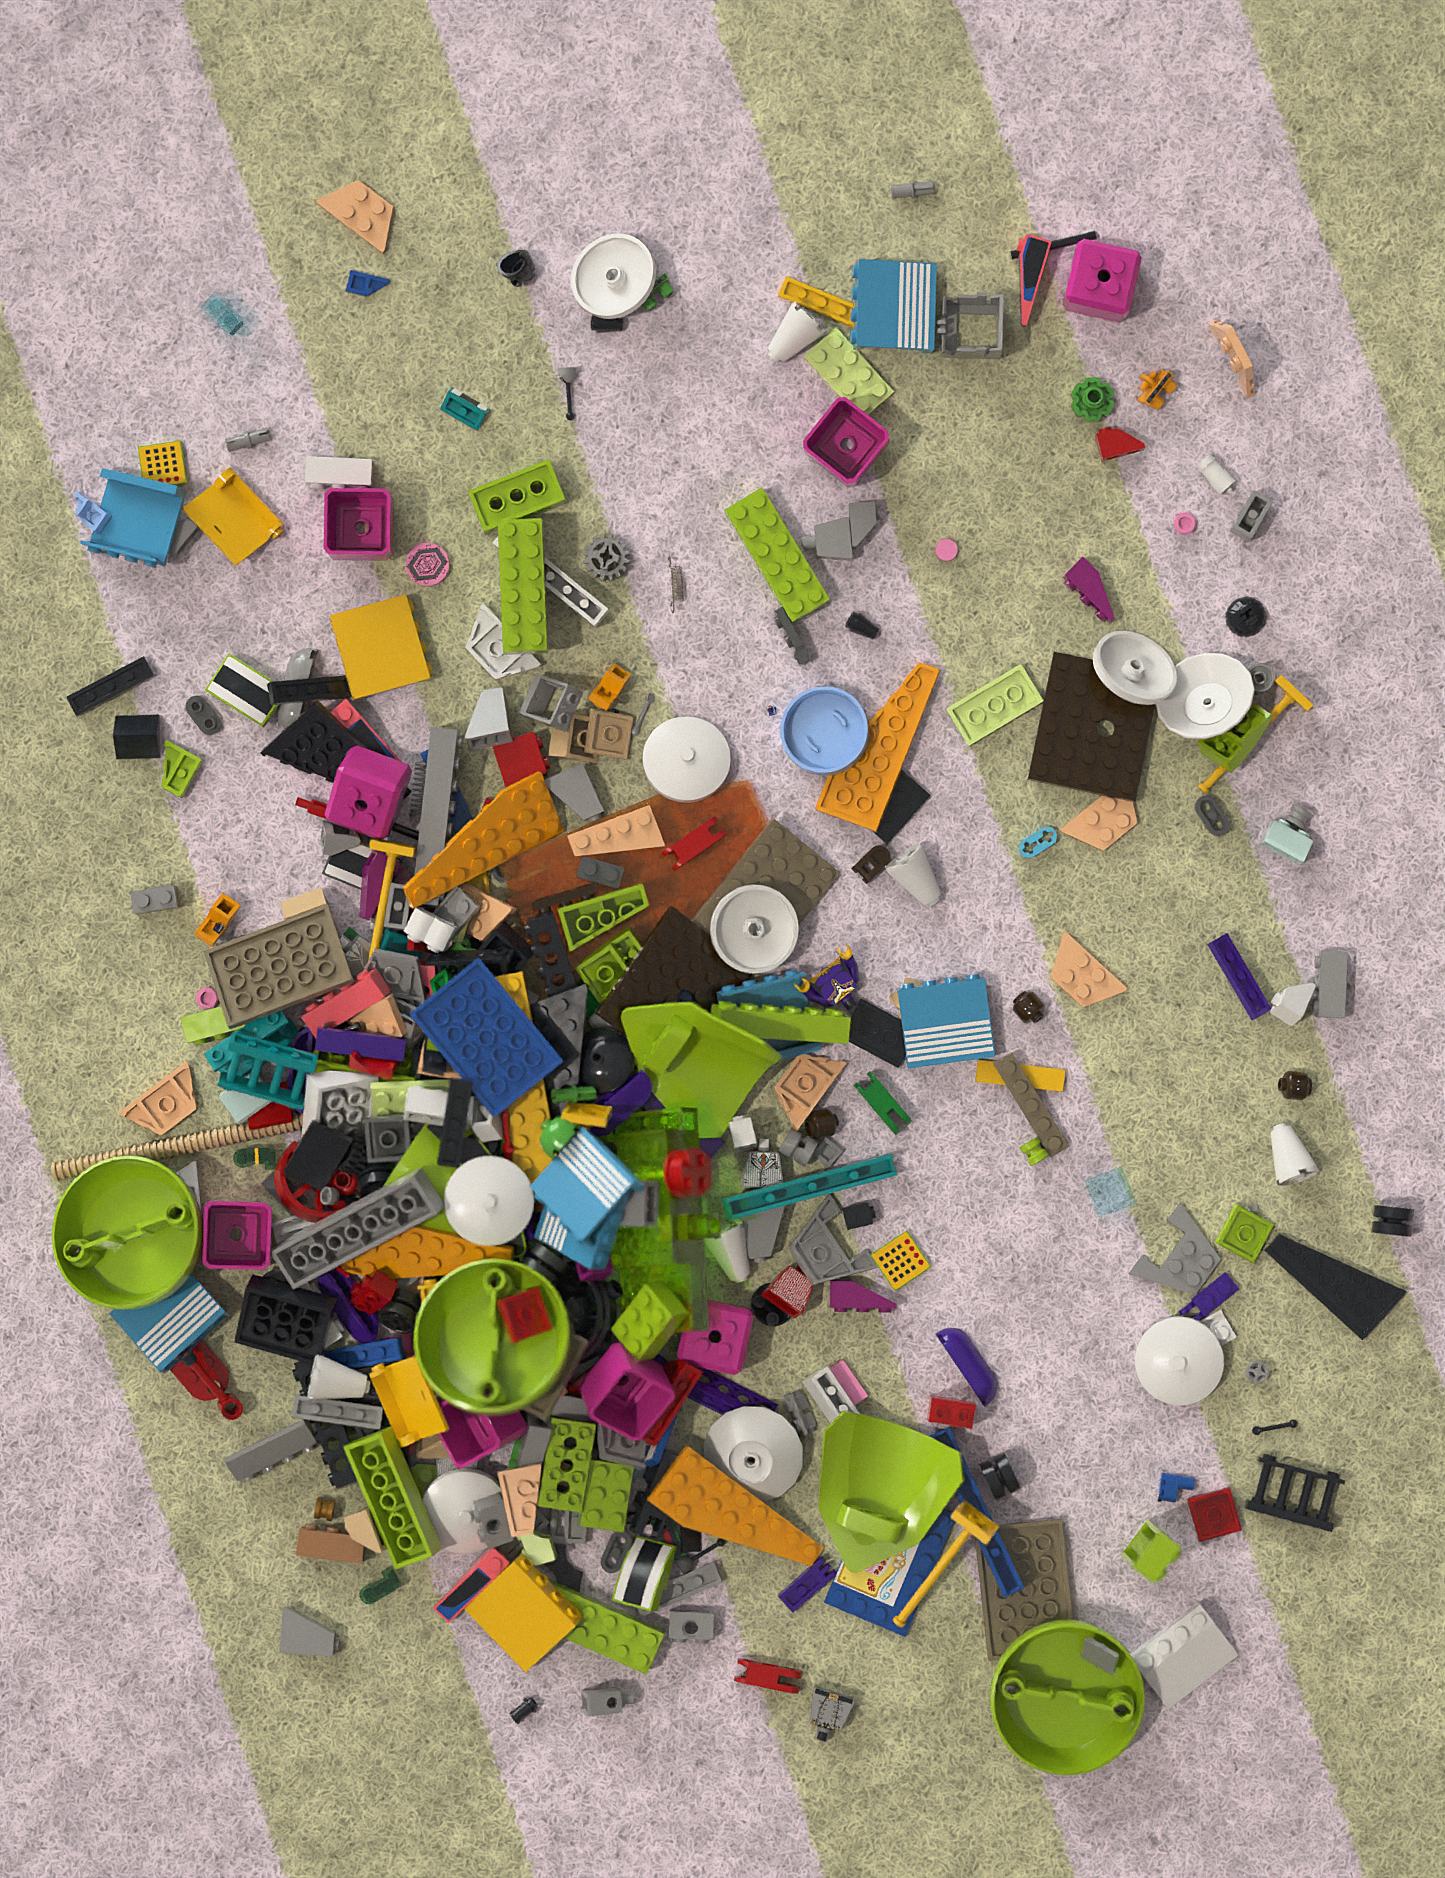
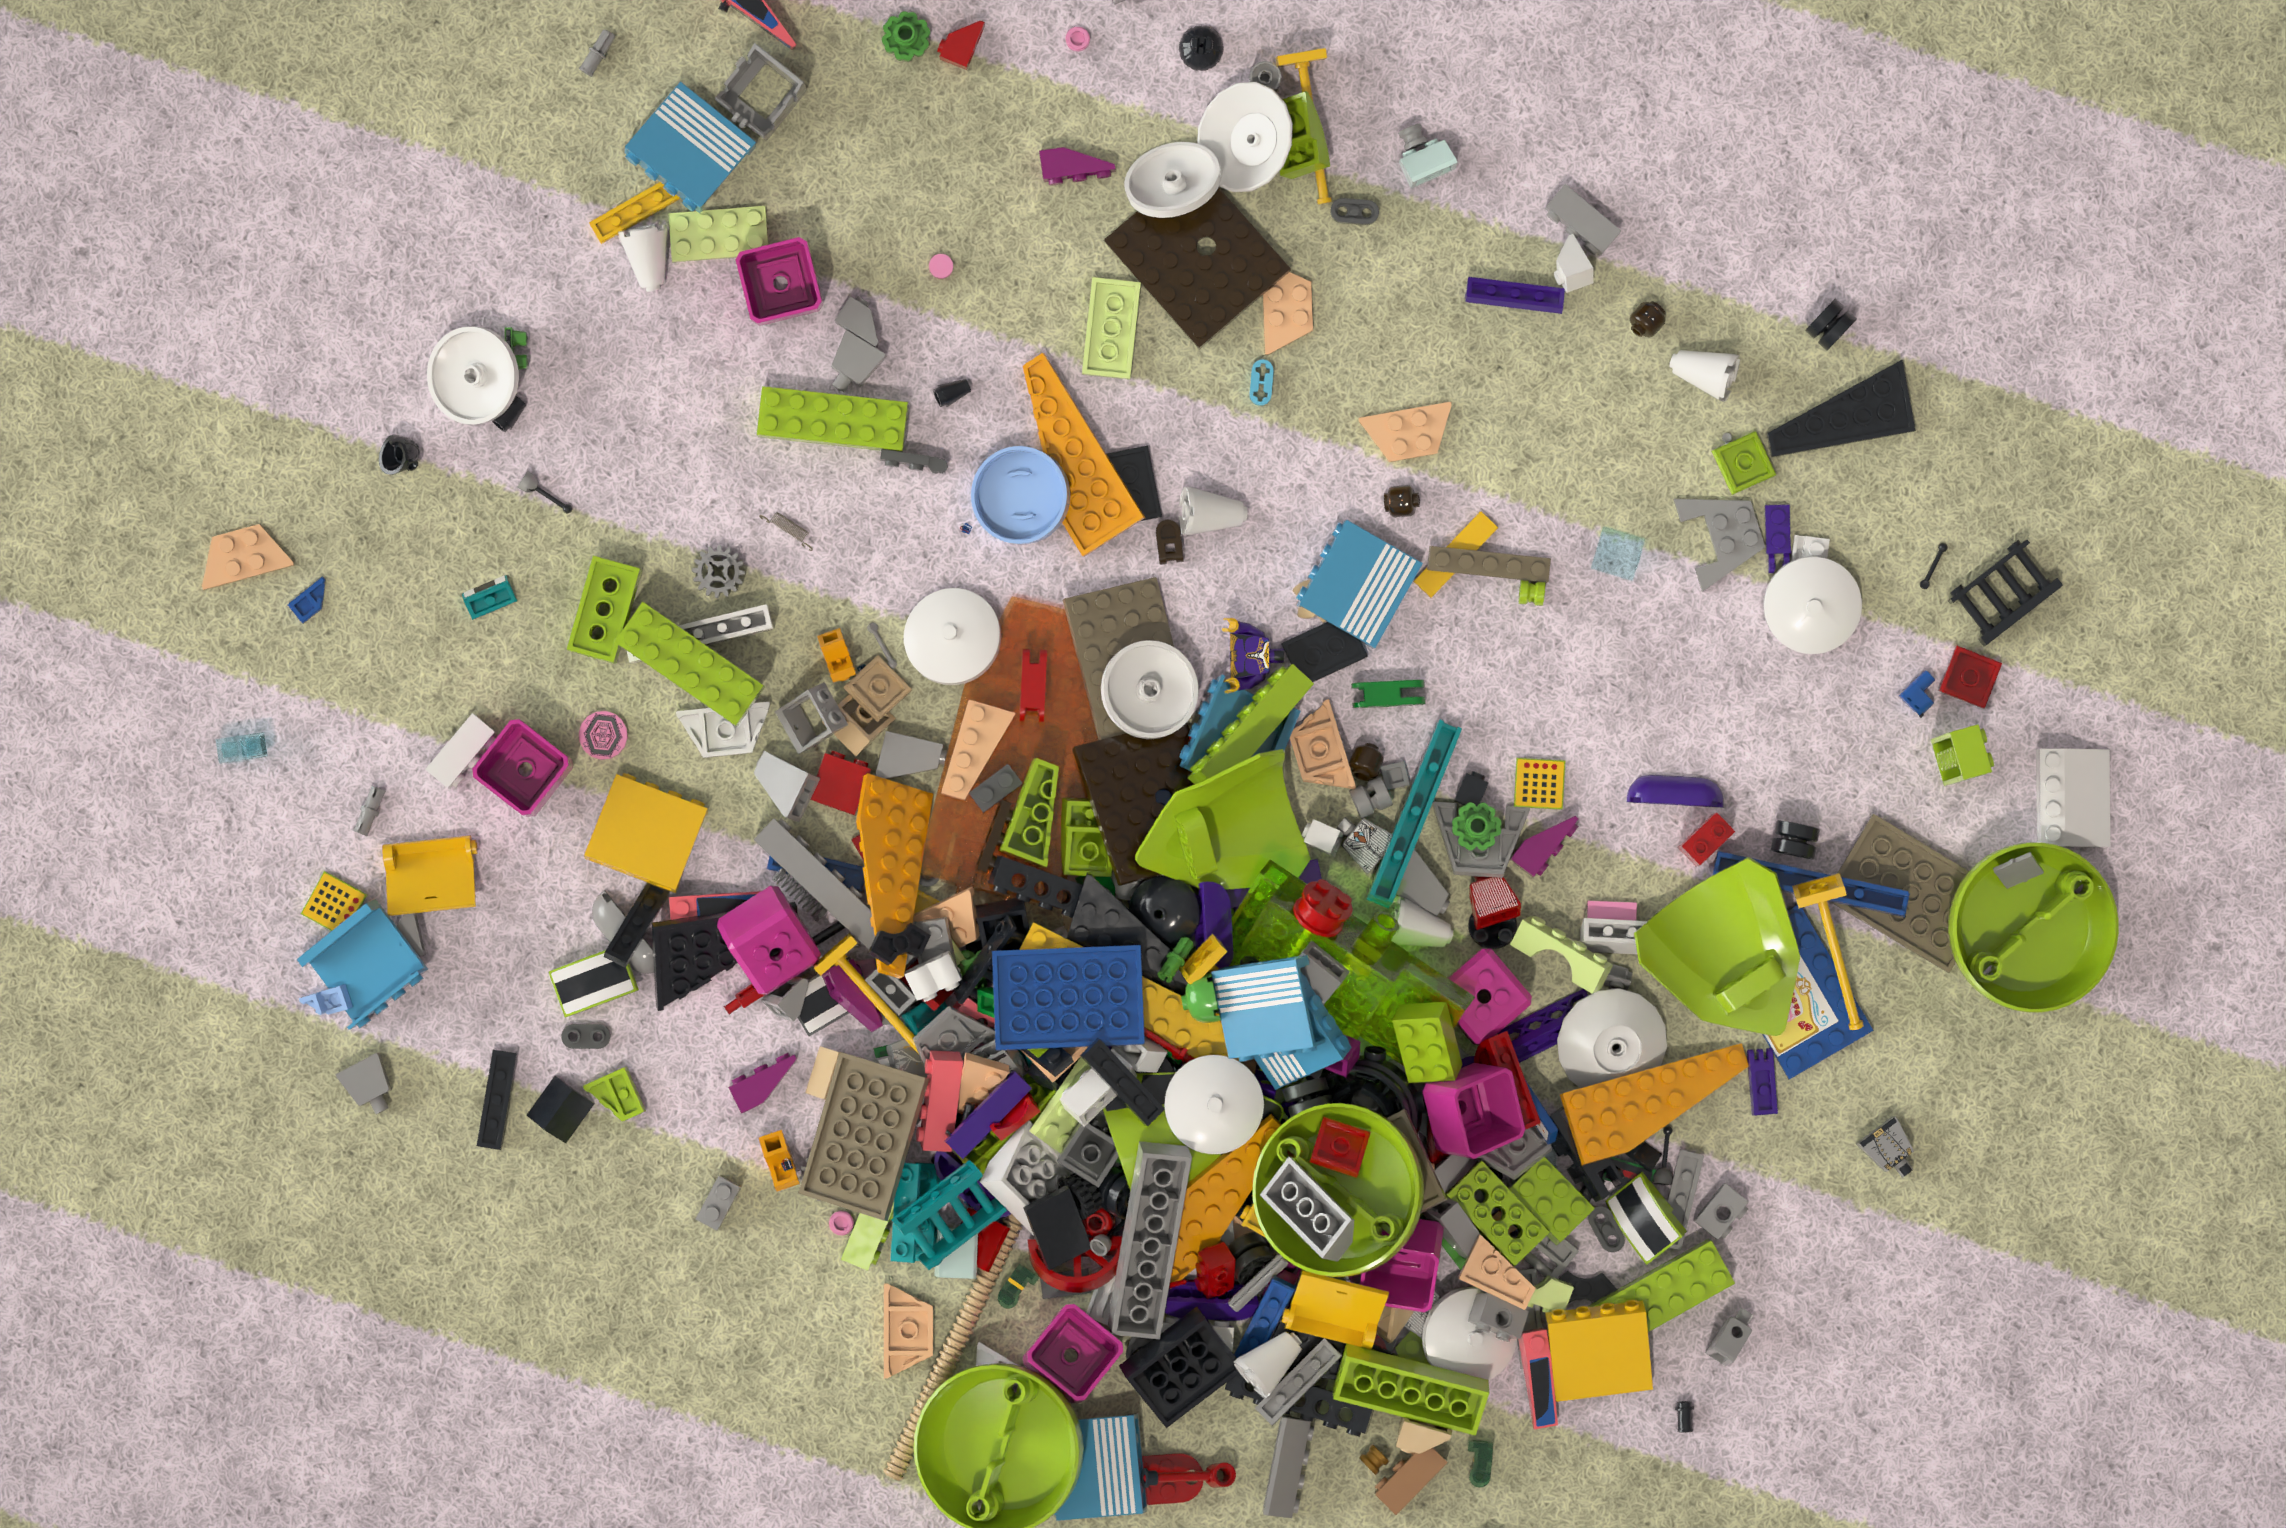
camera: 60 degrees left, 0 degrees up
red piece [734,1658,803,1694] -> none
light grey wheel [1245,1360,1269,1383] -> none
none -> light grey torso [335,1053,392,1115]
none -> magenta slope [728,1052,797,1114]
none -> black tile [868,923,931,965]
none -> light grey axle [1228,1254,1288,1312]
none -> light grey slope [1260,1157,1354,1262]
none -> bright green plant [1452,802,1501,851]
none -> yellowish green arch [1510,916,1613,994]

